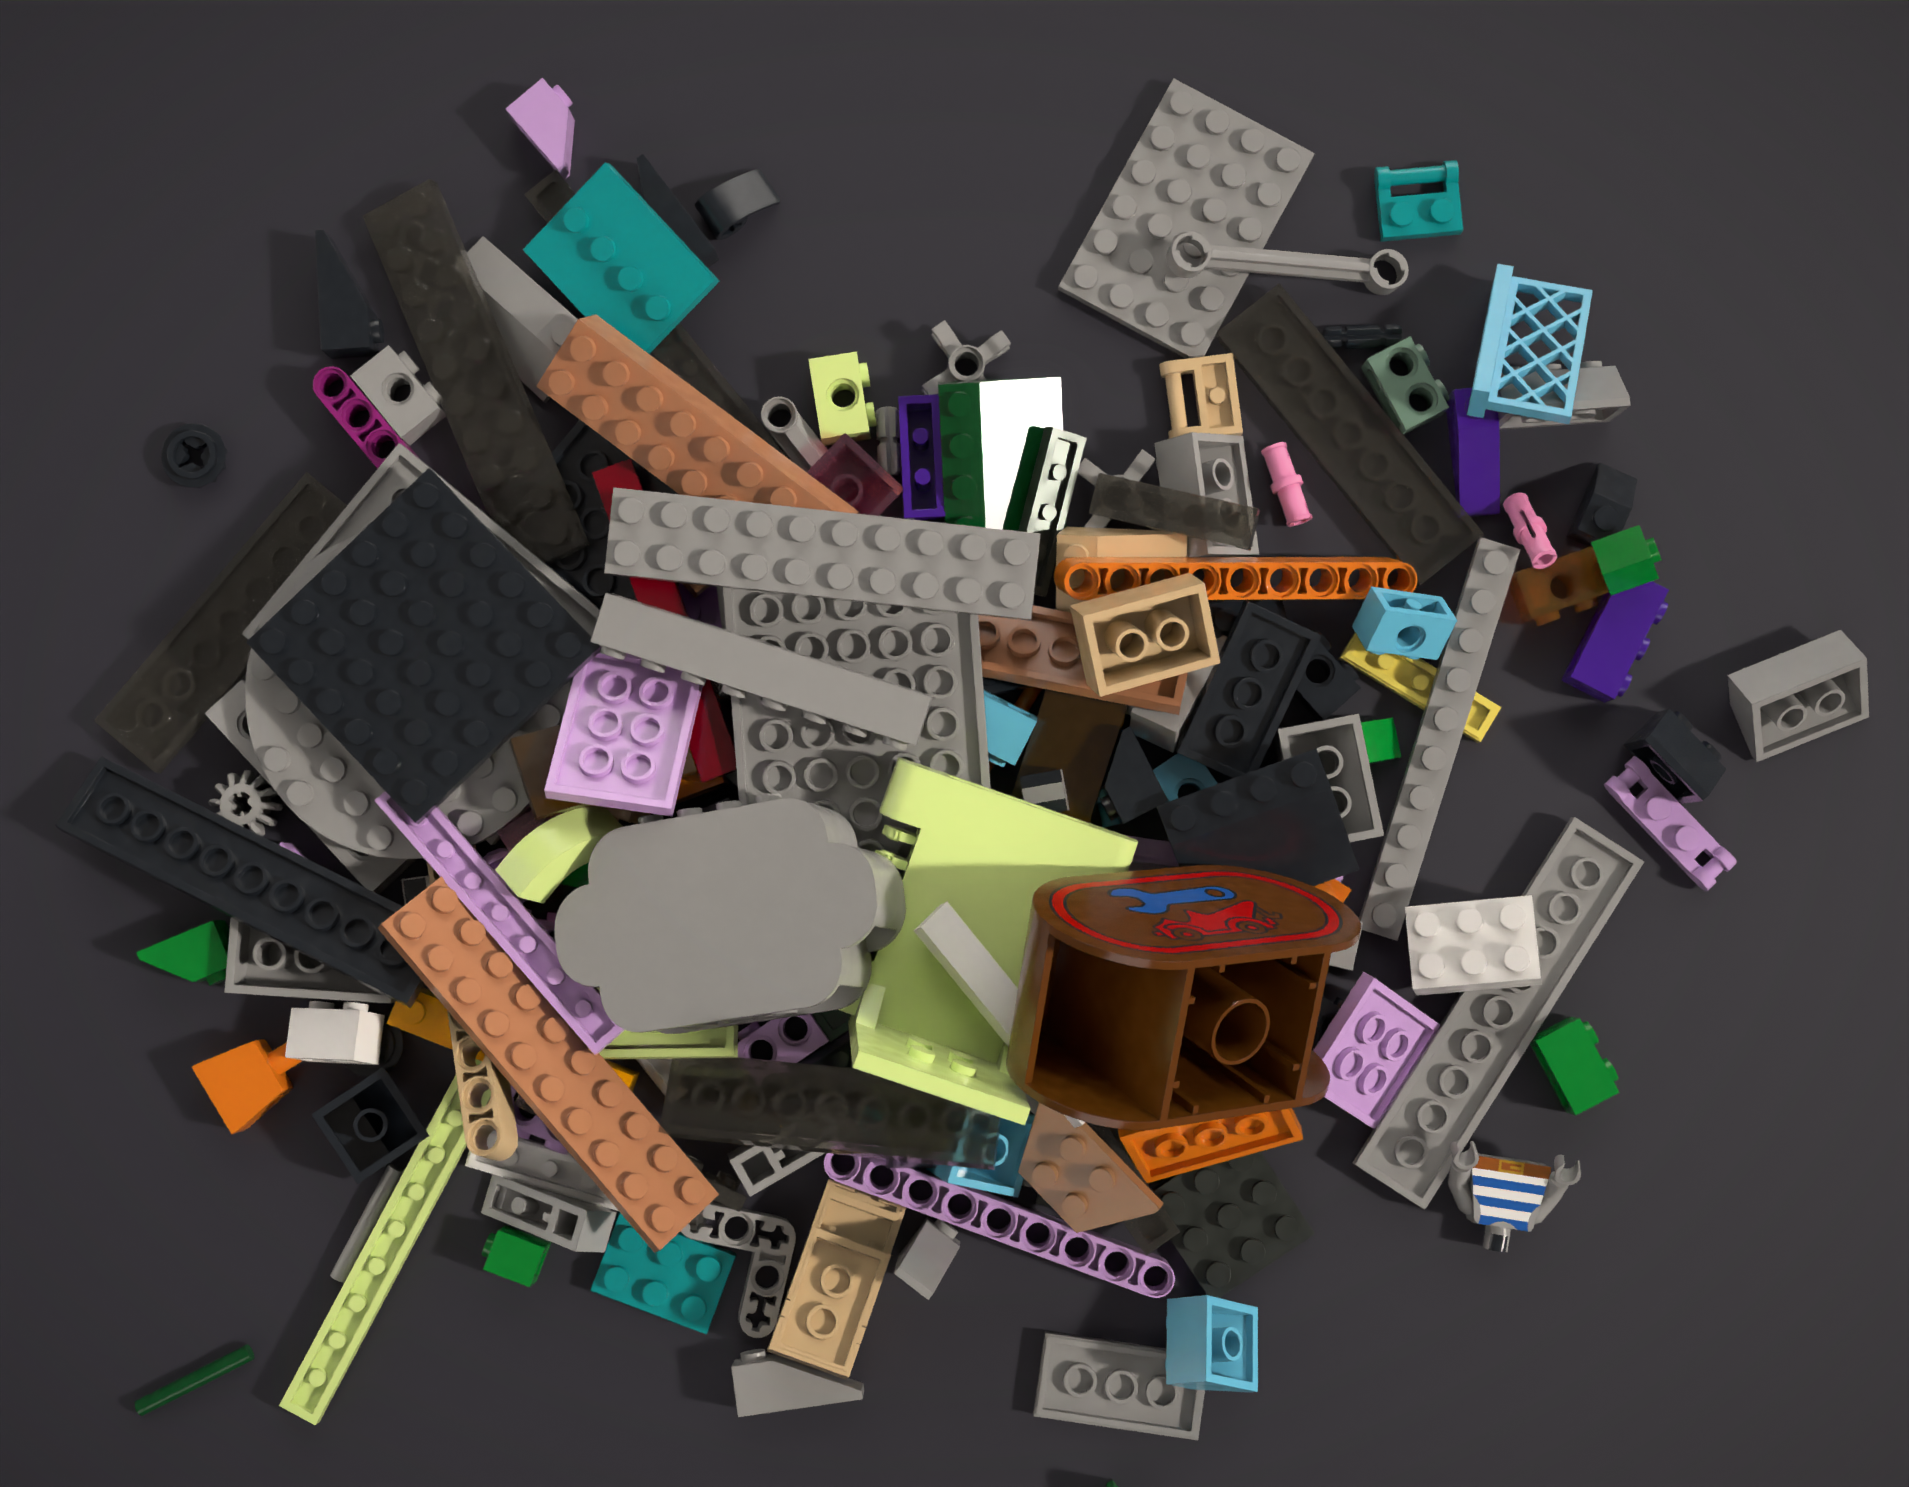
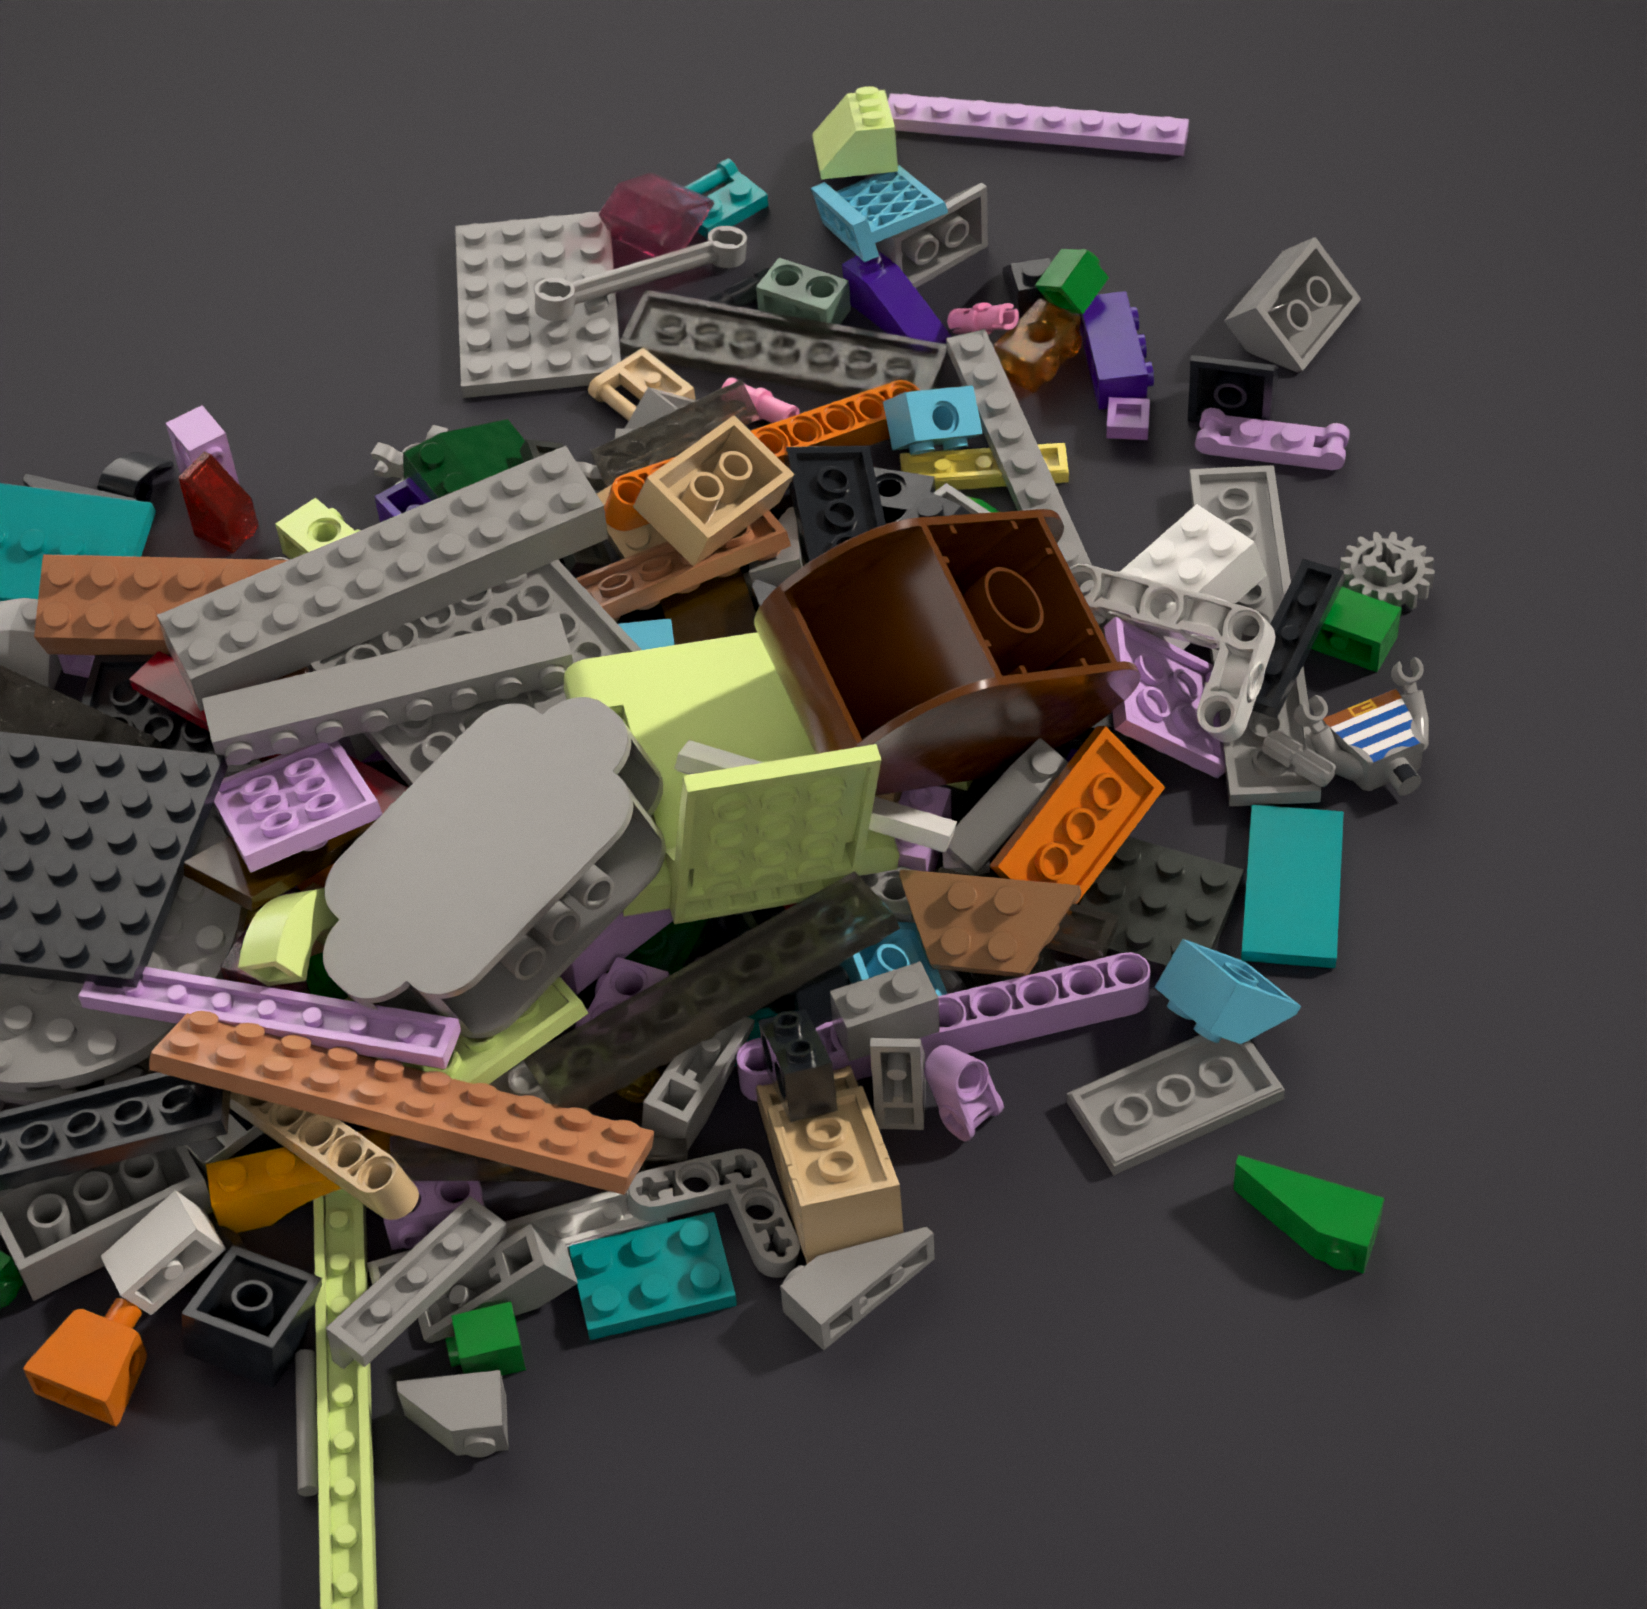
camera: 35 degrees left, 35 degrees down
none -> lavender brick [166,405,241,509]
none -> clear red slope [178,451,259,553]
none -> light grey fence [326,1196,508,1369]
none -> light grey slope [397,1370,509,1457]
none -> clear pink slope [598,173,715,257]
none -> black brick [758,1009,838,1122]
none -> yellowish green slope [812,87,898,179]
none -> light grey brick [830,961,940,1062]
none -> lavender plate [888,94,1189,156]
none -> lavender piece [924,1045,1004,1142]
none -> white beam [1070,564,1275,742]
none -> medium lavender plate [1106,397,1150,440]
none -> teal tile [1241,805,1344,968]
none -> black plate [1252,559,1345,718]
none -> light grey piece [1262,730,1336,787]
none -> light grey gear [1340,532,1435,609]

